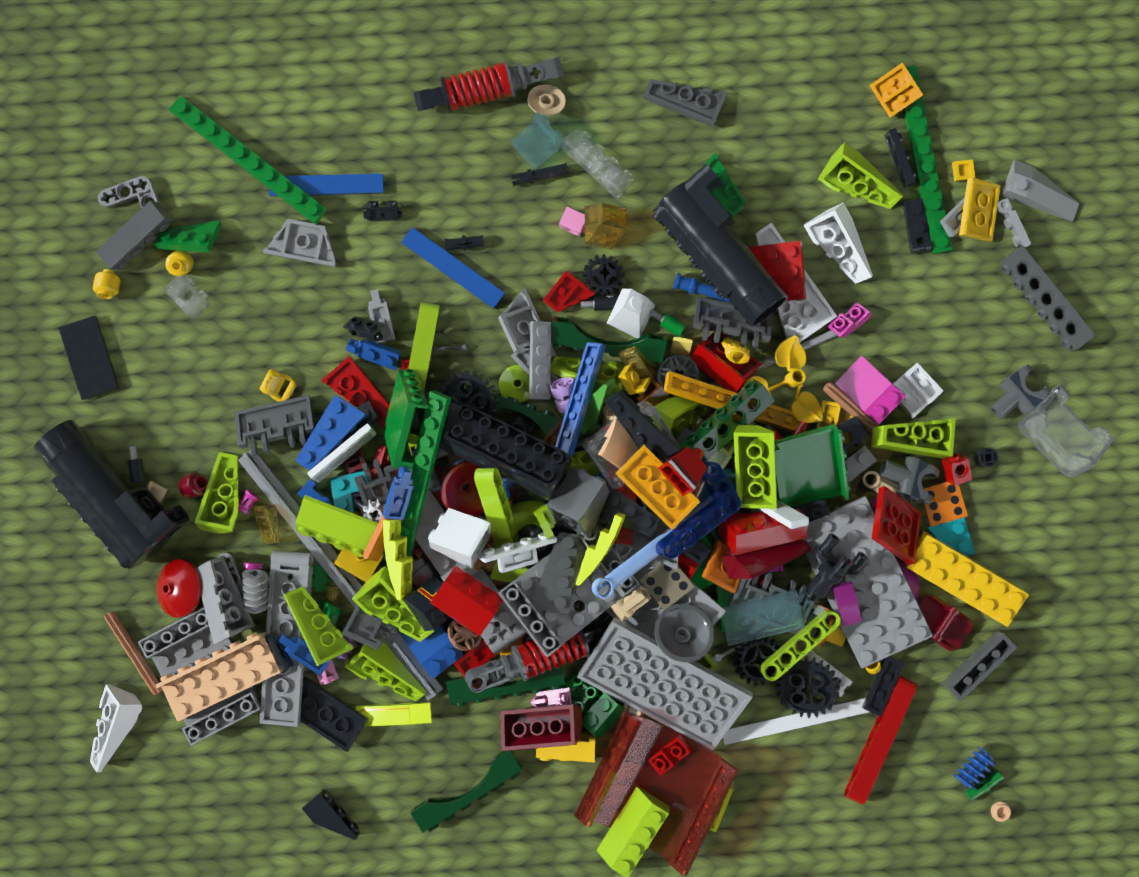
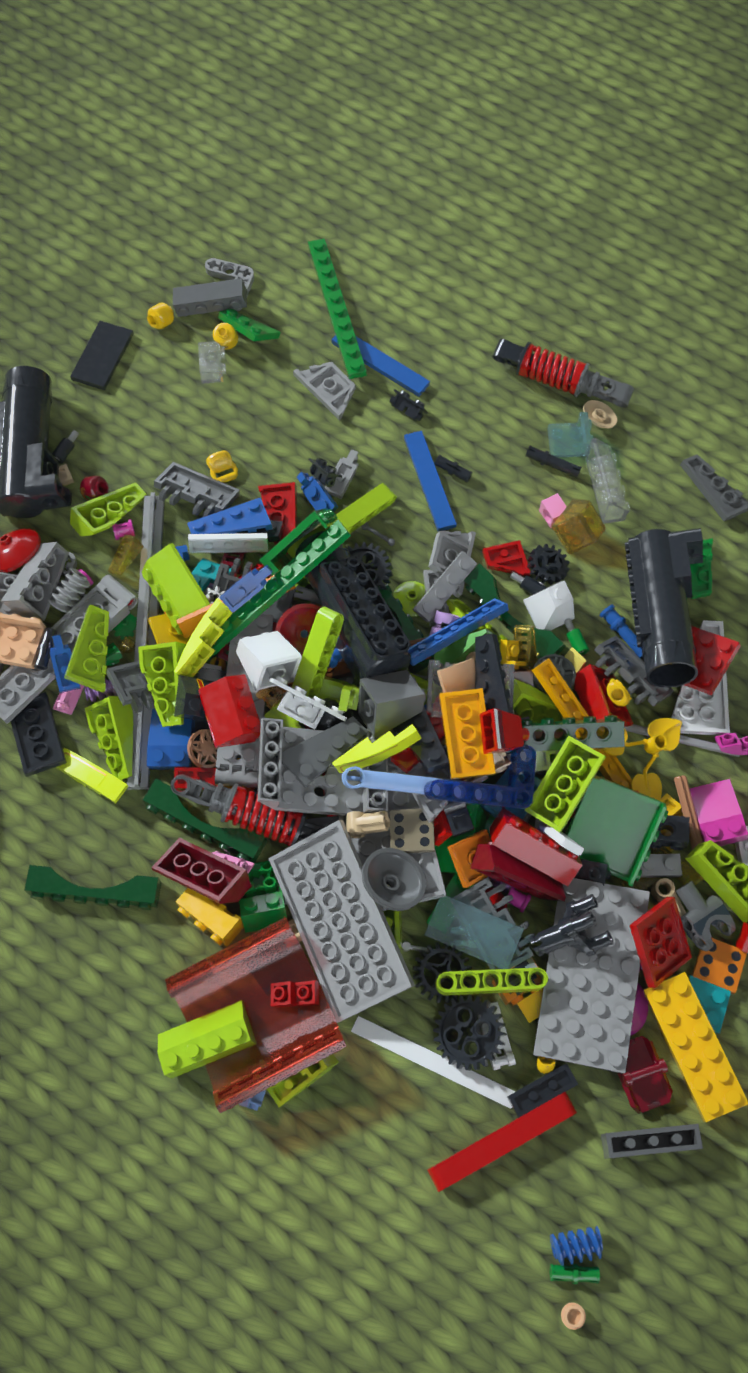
camera: 35 degrees right, 20 degrees down
magenta slope [833,581,861,627] -> none

